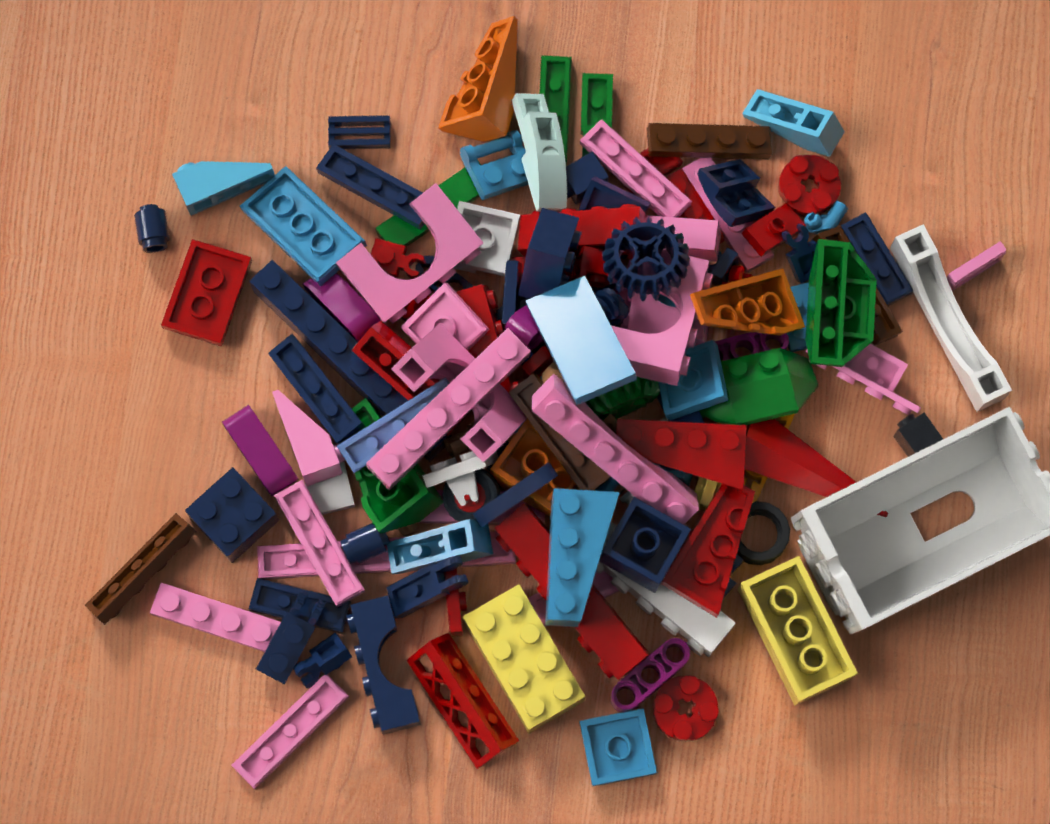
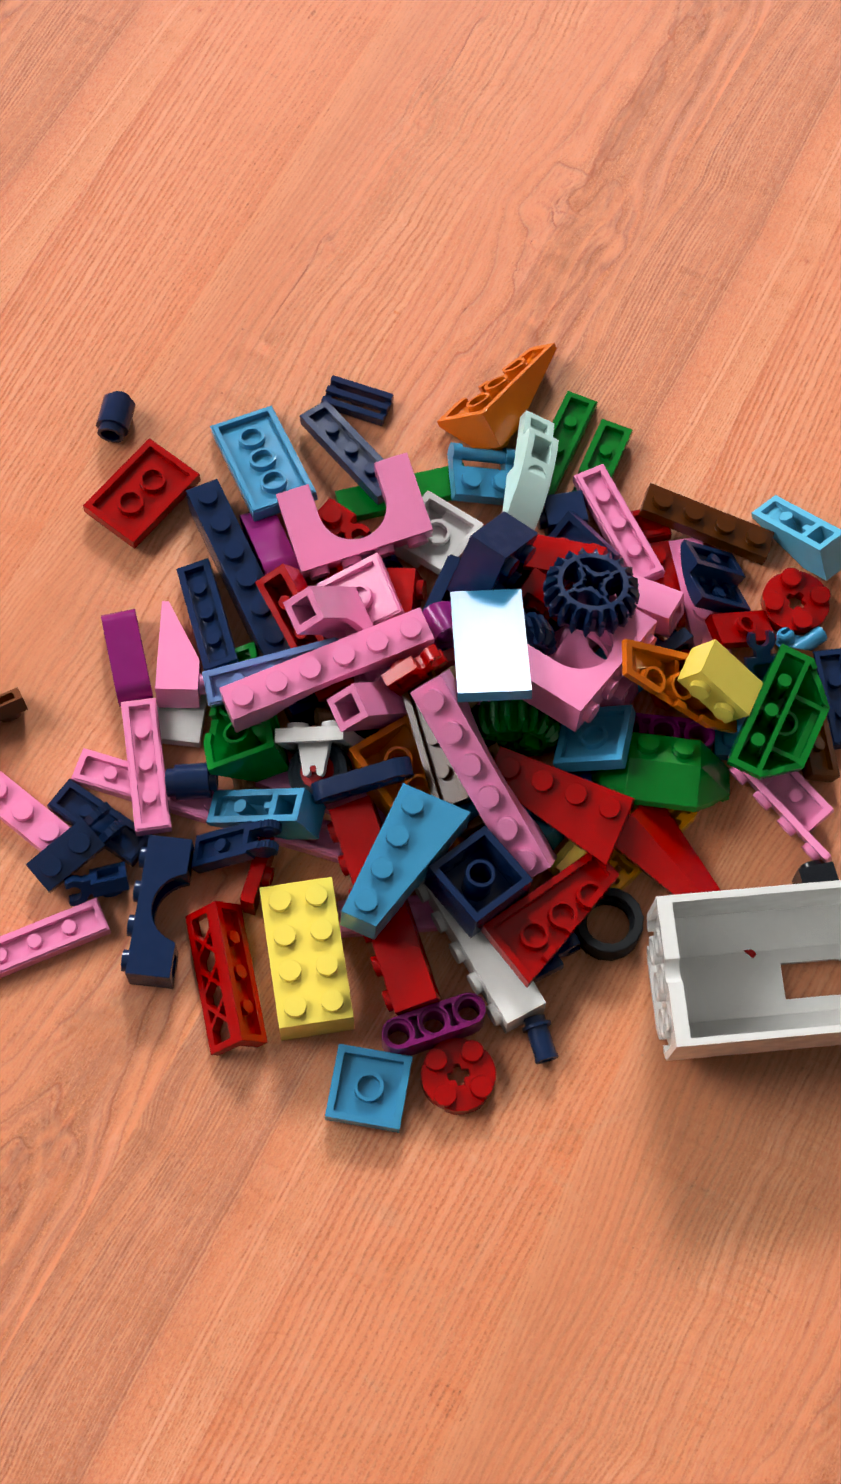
camera: 20 degrees right, 10 degrees down
medium azure slope [172,161,275,216] -> none
dark blue brick [185,467,279,563] -> none
light yellow brick [737,556,858,706] -> none
none -> red plate [381,644,448,696]
none -> dark blue pin [522,1014,559,1064]
none -> light yellow brick [677,639,763,723]

